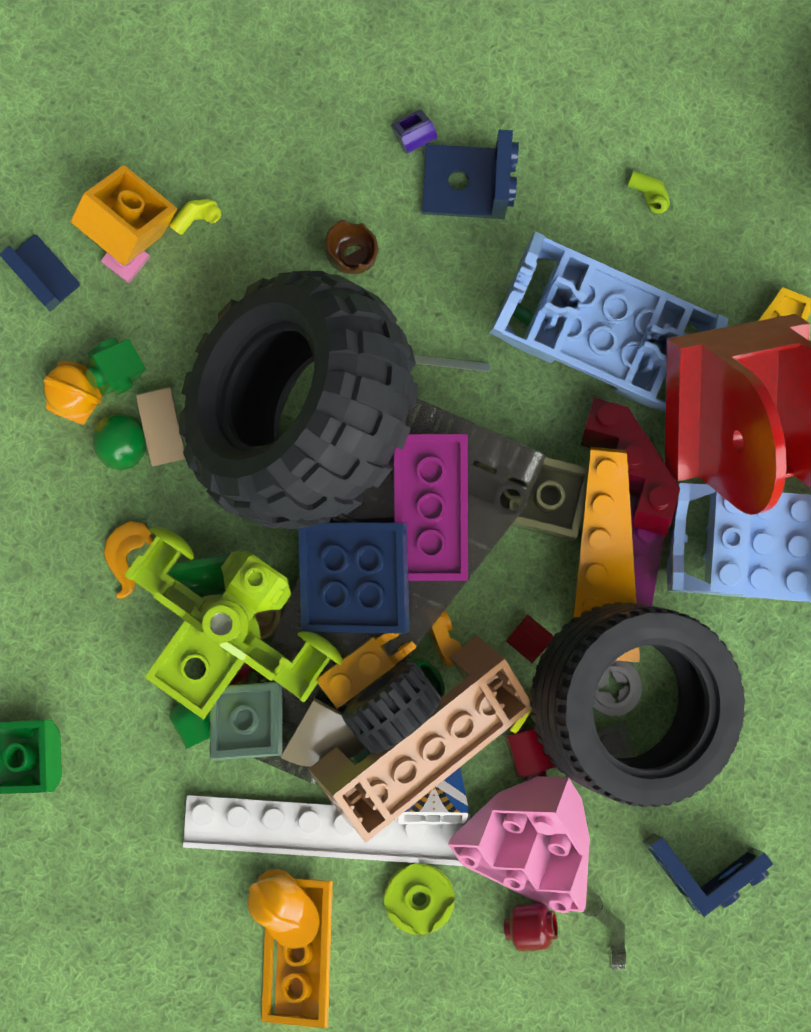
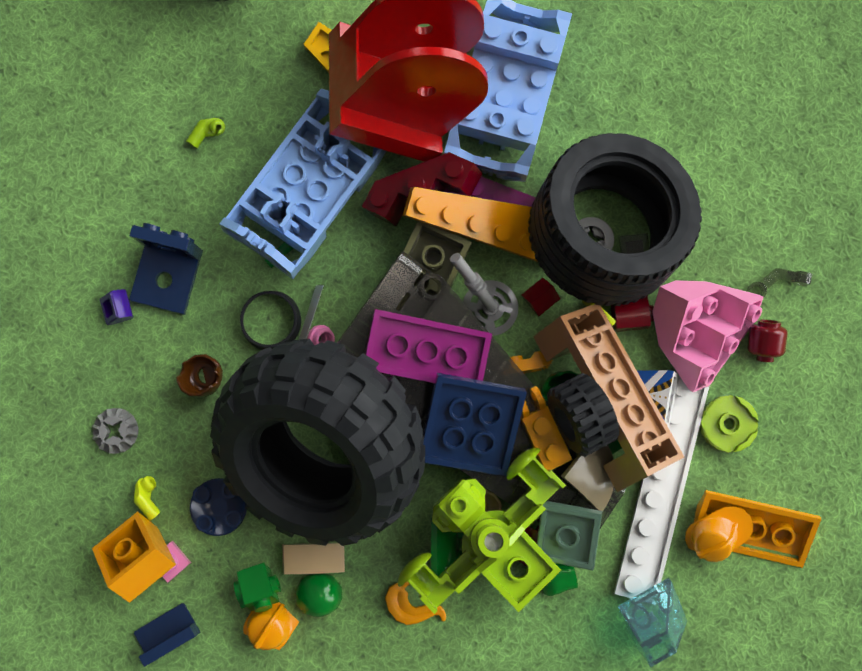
camera: 70 degrees left, 0 degrees up
dark blue bracket [642,833,773,917] -> none
none -> light grey gear [92,408,138,454]
none -> dark blue dish [190,478,247,536]
none -> black tyre [240,291,301,350]
none -> bright pink plate [307,325,335,345]
none -> light grey dish [450,253,518,336]
none -> clear light blue slope [618,578,688,667]

